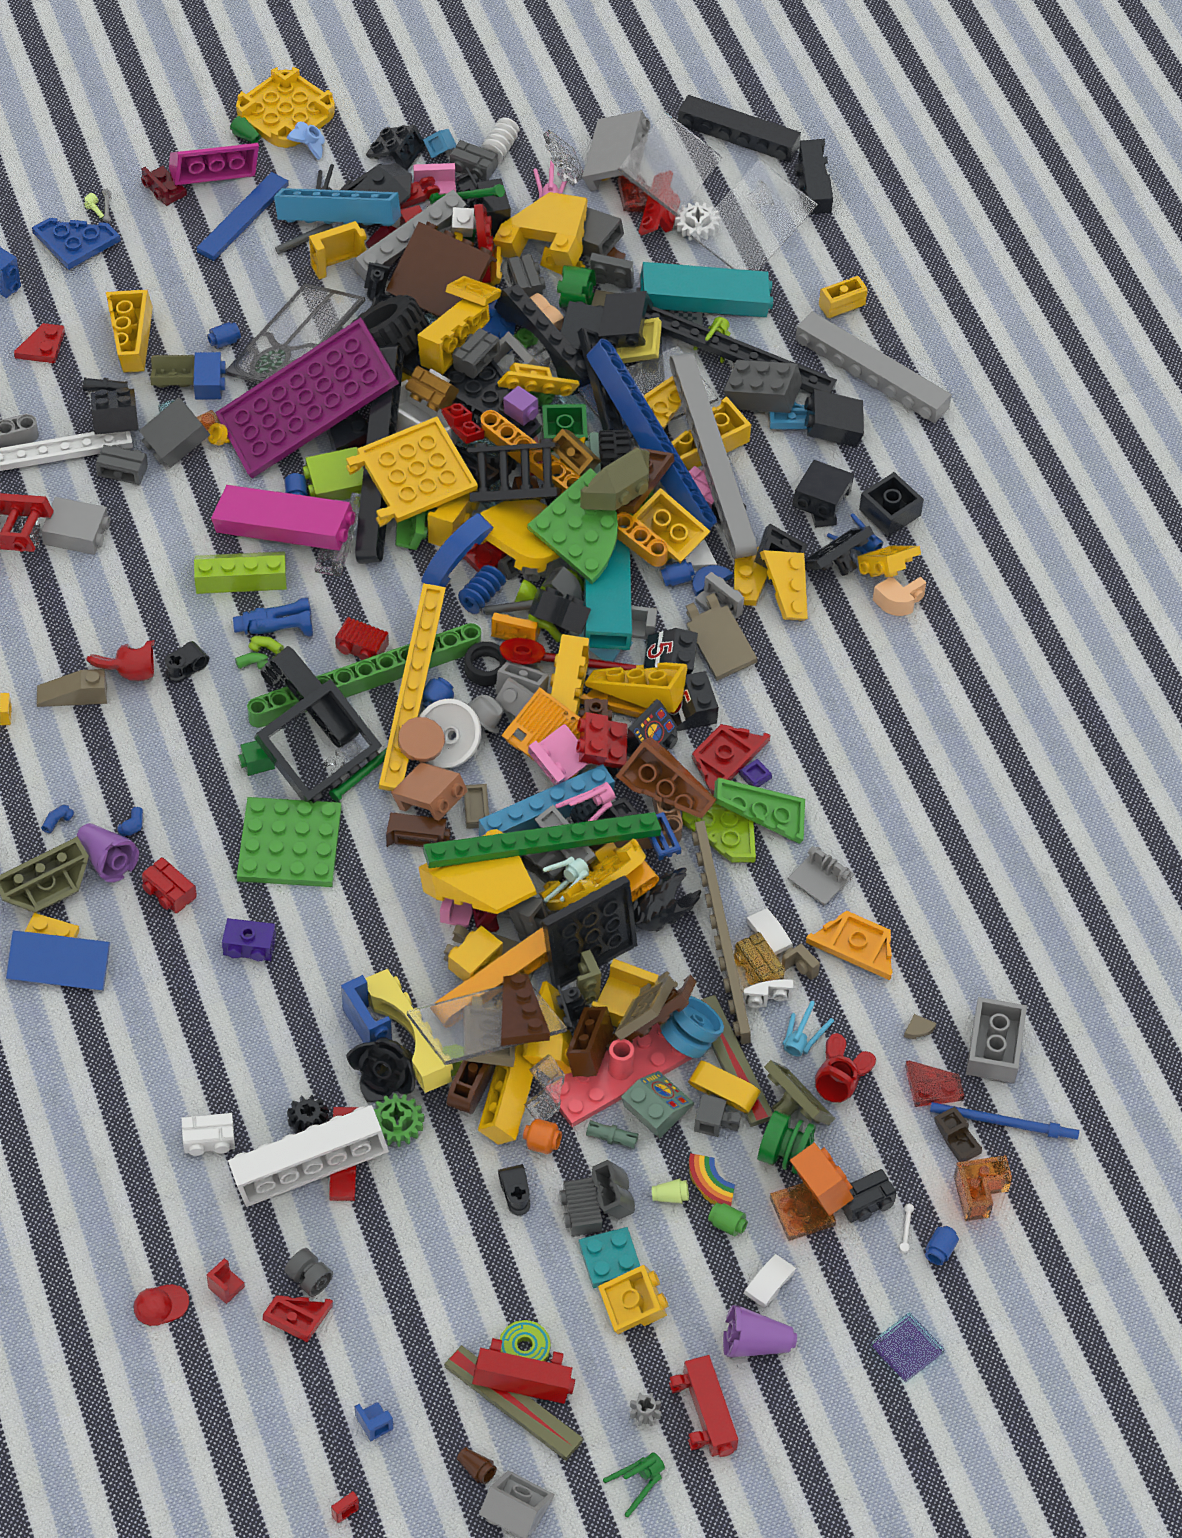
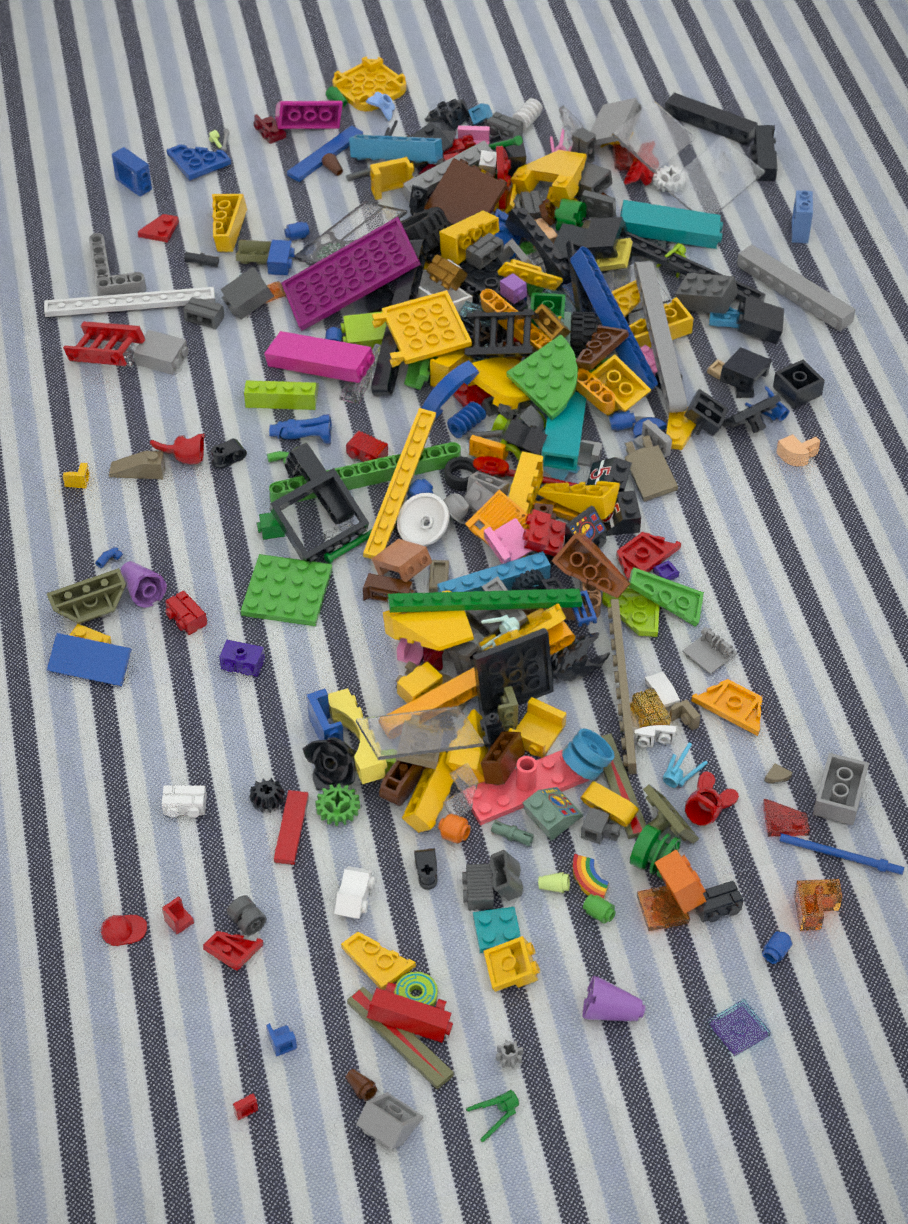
camera: 10 degrees right, 5 degrees down
black brick [90,387,139,435] -> none
blue arm [117,807,143,837] -> none
yellow tile [208,423,230,446] -> none
white brick [228,1105,389,1207] -> none
lime arm [248,636,284,654] -> none
nougat tile [398,717,445,762] -> none
red slope [441,403,485,444] -> none
yellow tile [445,276,502,306] -> none
reddish brown wing [501,974,550,1046] -> none
bright pink plant [555,782,616,821] -> none
olive wedge [580,447,650,510] -> none
reddish brown wing [606,974,697,1049] -> none
dark tan tile [615,971,678,1040] -> none
red brick [669,1355,738,1457] -> none
white slope [743,1254,796,1308] -> none
yellow wing [760,550,808,621] -> none
yellow brick [819,276,868,318] -> none
yellow plate [857,545,921,577] -> none
white hinge [899,1203,914,1254] -> none
dark brown slope [934,1106,982,1164] -> none
none -> reddish brown cone [322,153,343,176]
none -> white brick [334,866,375,919]
none -> yellow wing [341,932,416,990]
none -> reddish brown tile [539,199,557,226]
none -> dark grey brick [571,128,596,163]
none -> tan tile [707,359,725,380]
none -> medium blue window [791,190,813,243]

